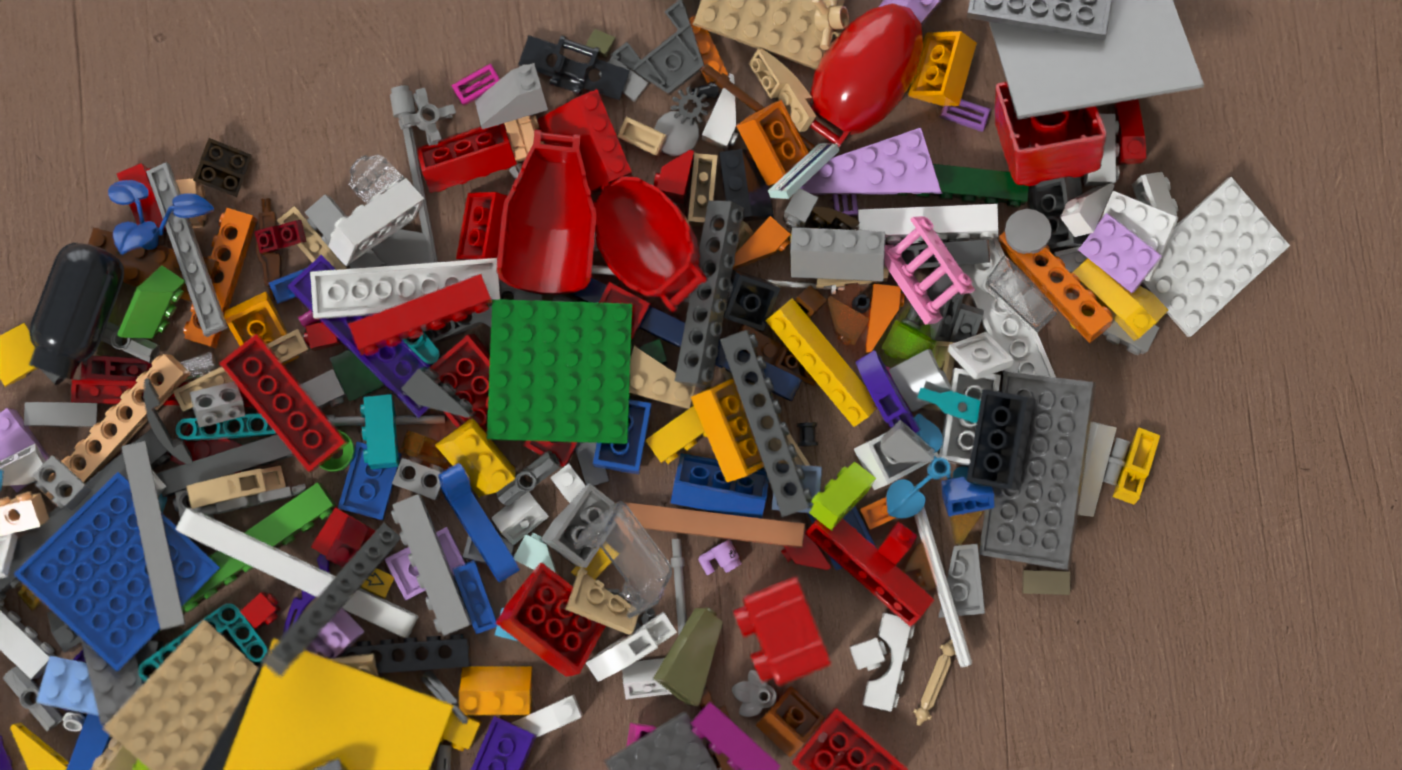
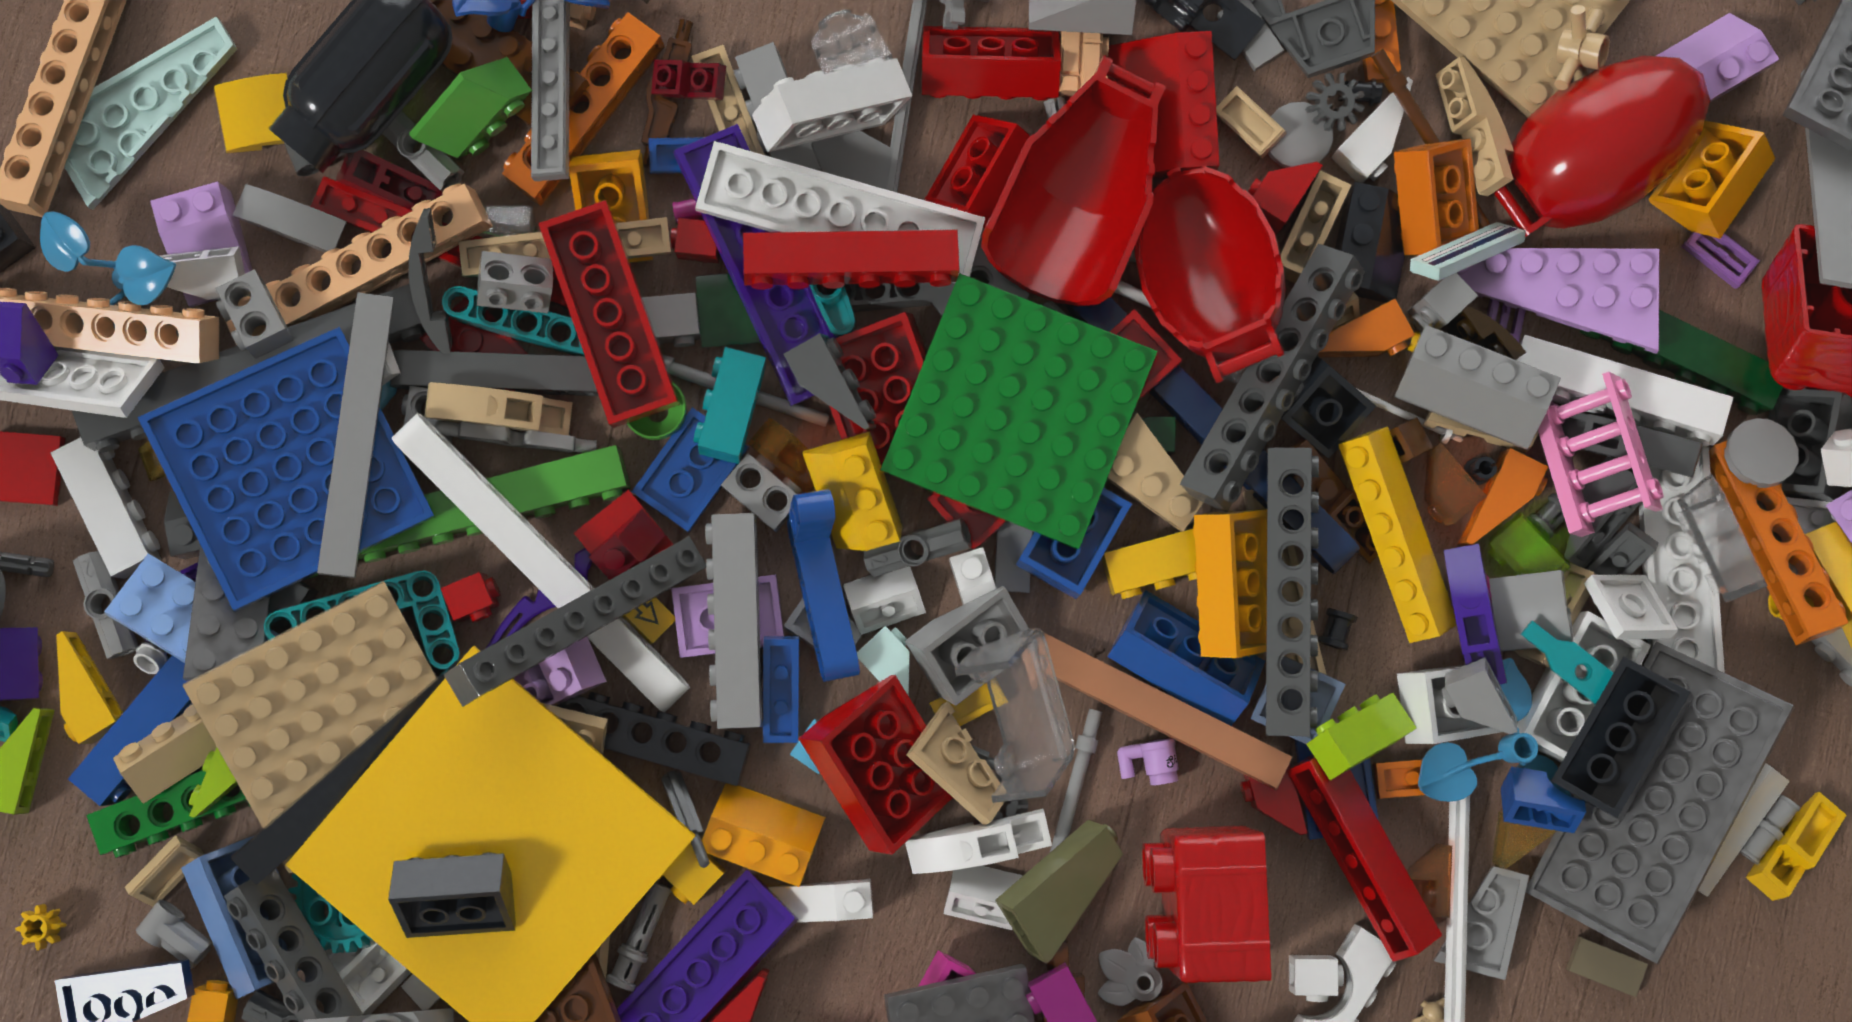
camera: 15 degrees right, 0 degrees up
red slope [877,522,917,565] -> none

